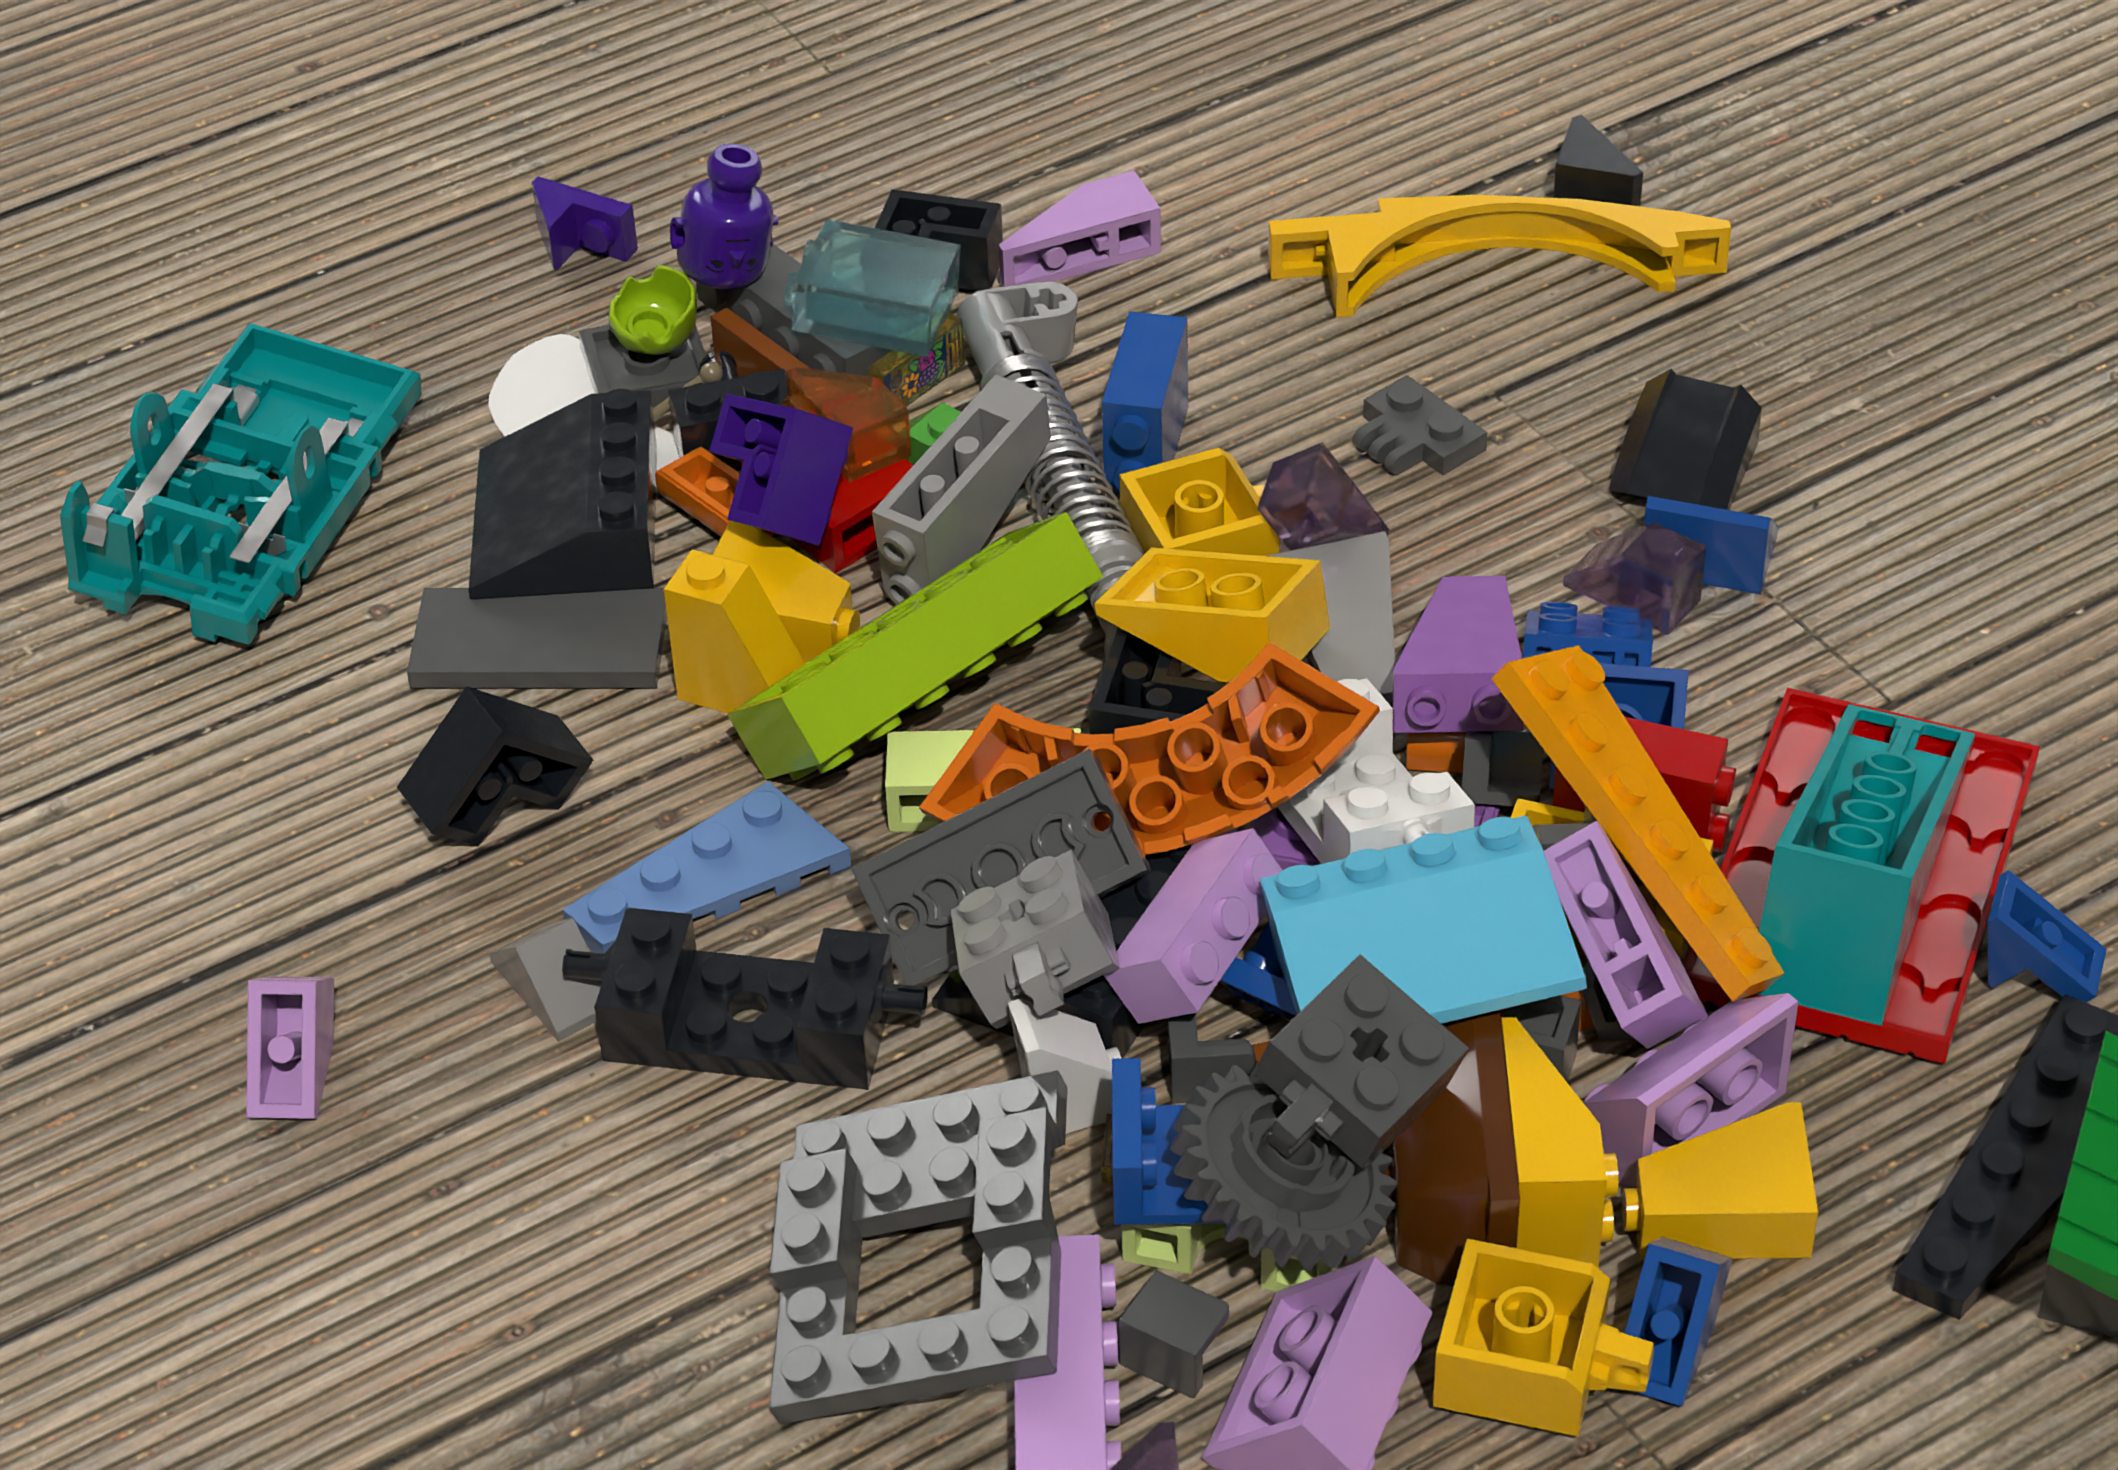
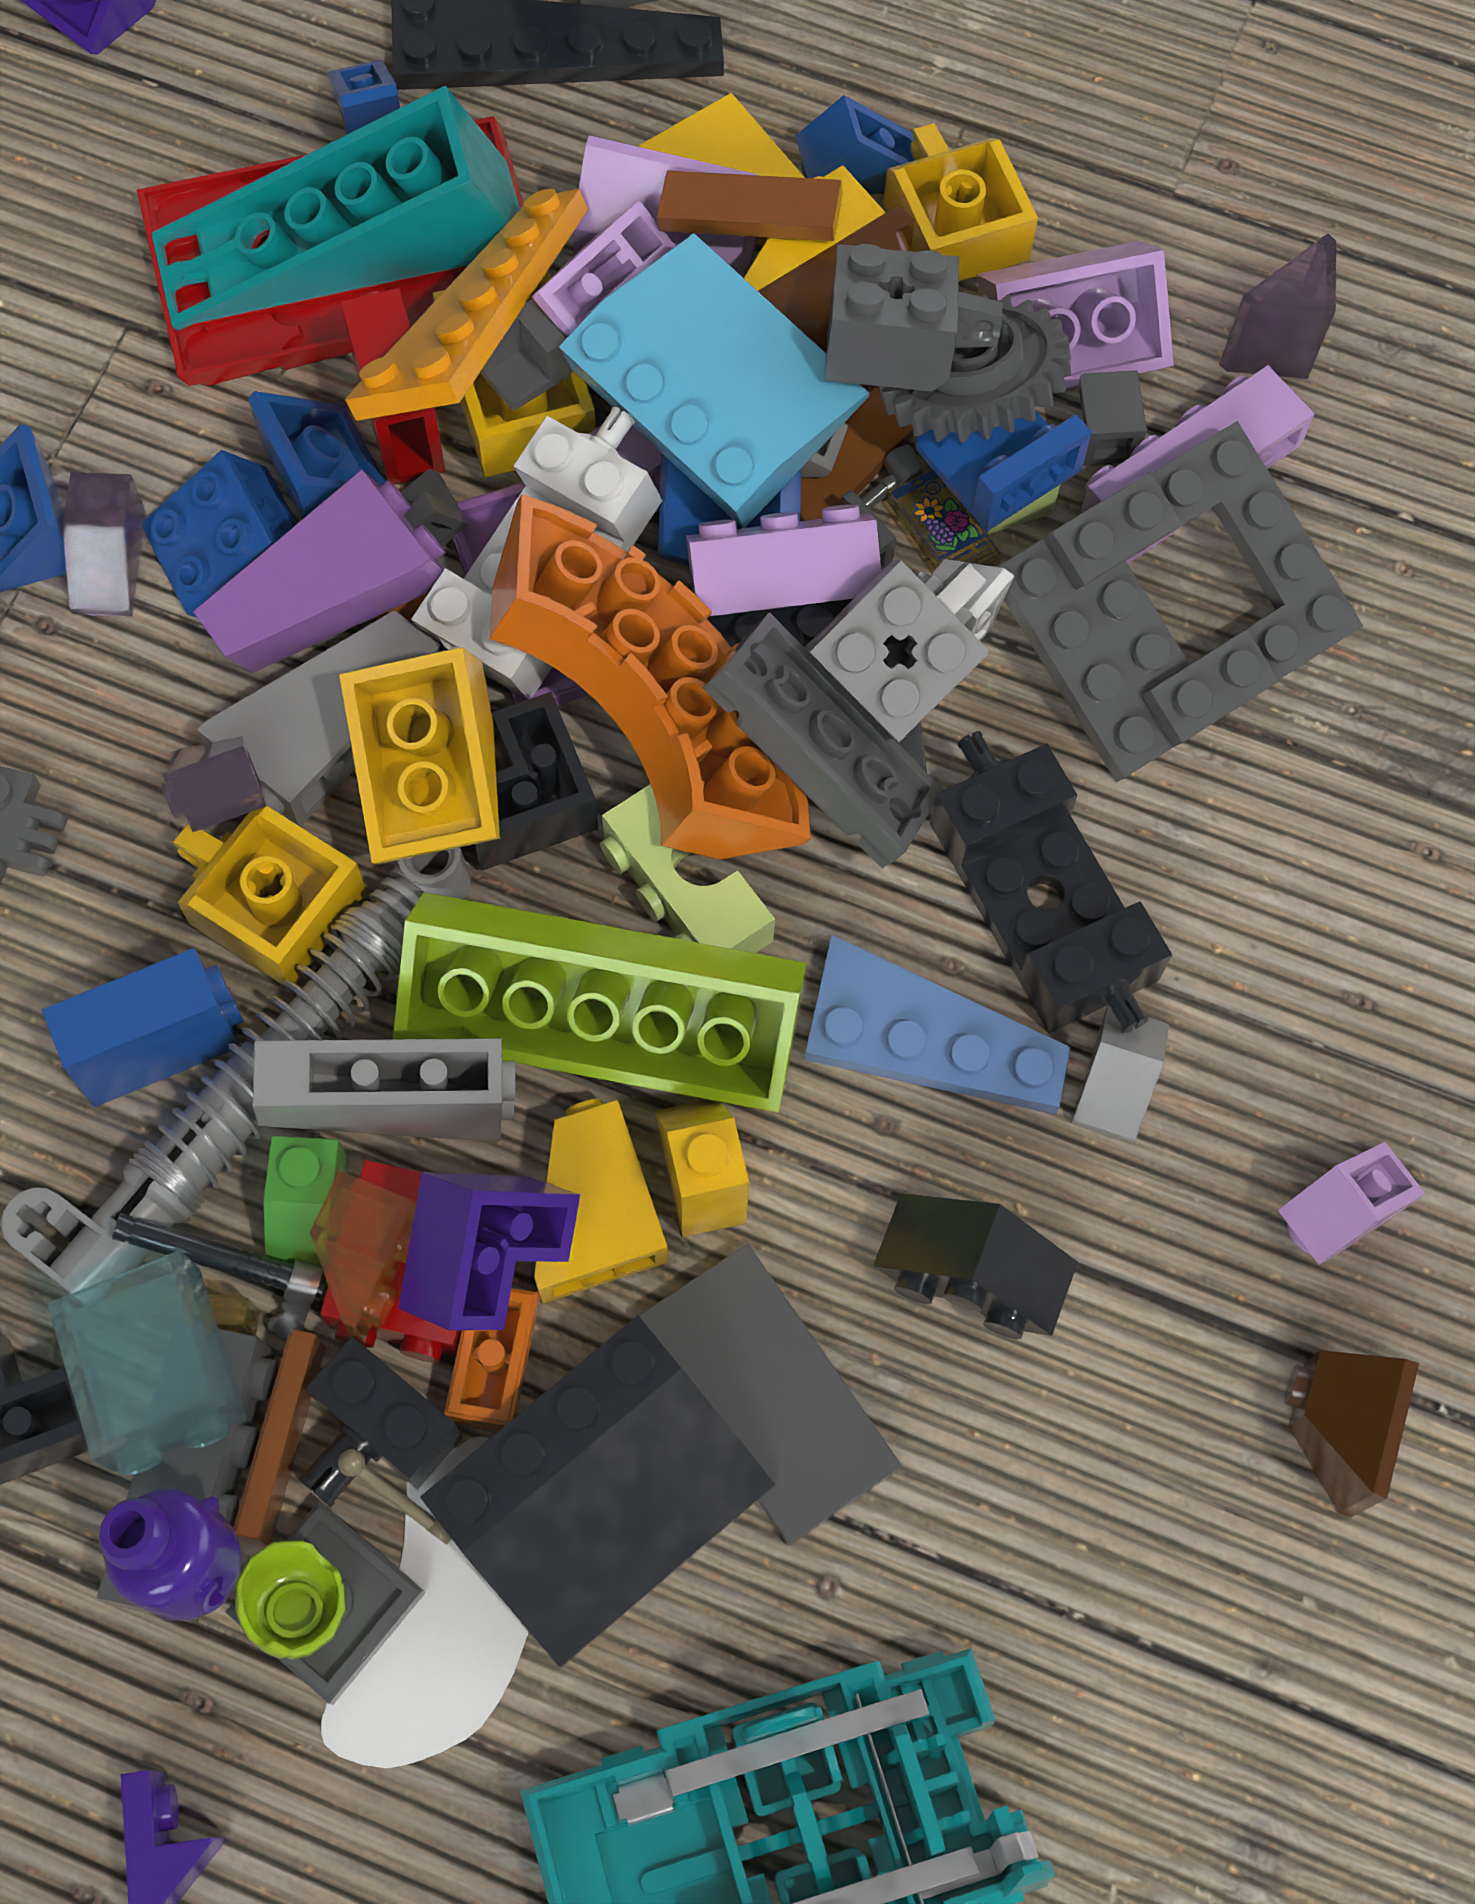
camera: 130 degrees left, 25 degrees up
none -> black piece [112,1213,327,1340]
none -> dark orange tile [657,171,843,241]
none -> reddish brown slope [1284,1350,1419,1517]

